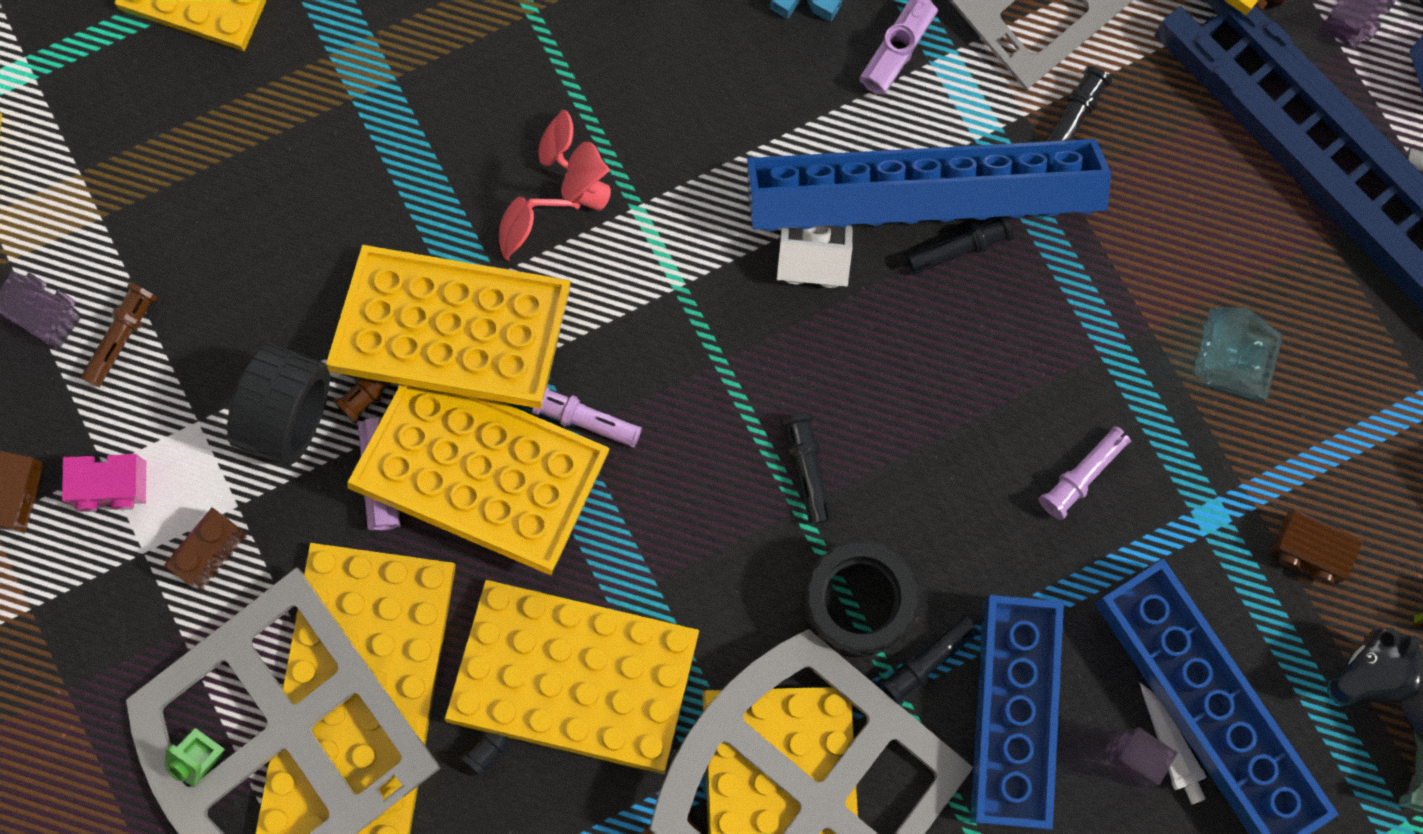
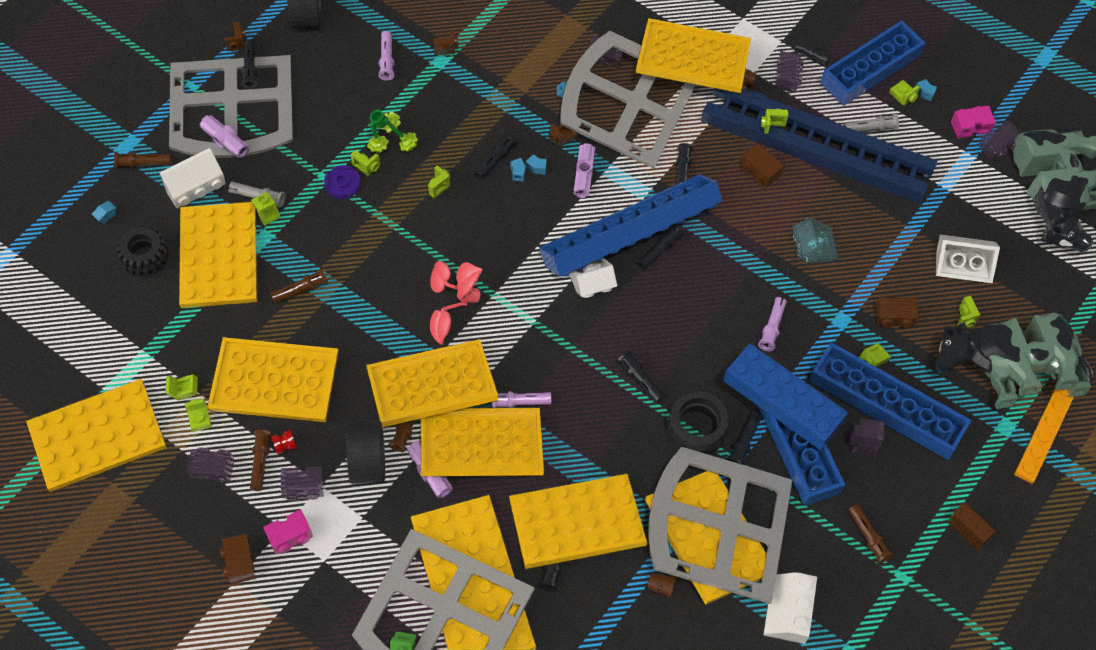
camera: 25 degrees left, 15 degrees down
reddish brown brick [164,507,247,590] -> none
white bar [1139,682,1207,804] -> none
none -> lime bracket [165,374,198,400]
none -> lime bracket [185,399,212,432]
none -> yellow plate [207,337,339,422]
none -> reddish brown pin [270,268,329,304]
none -> red wheel [271,430,297,455]
none -> clear purple brick [281,467,324,500]
none -> blue brick [723,343,848,450]
none -> reddish brown brick [740,144,784,188]
none -> lime bracket [761,109,788,134]
none -> lime bracket [859,343,891,367]

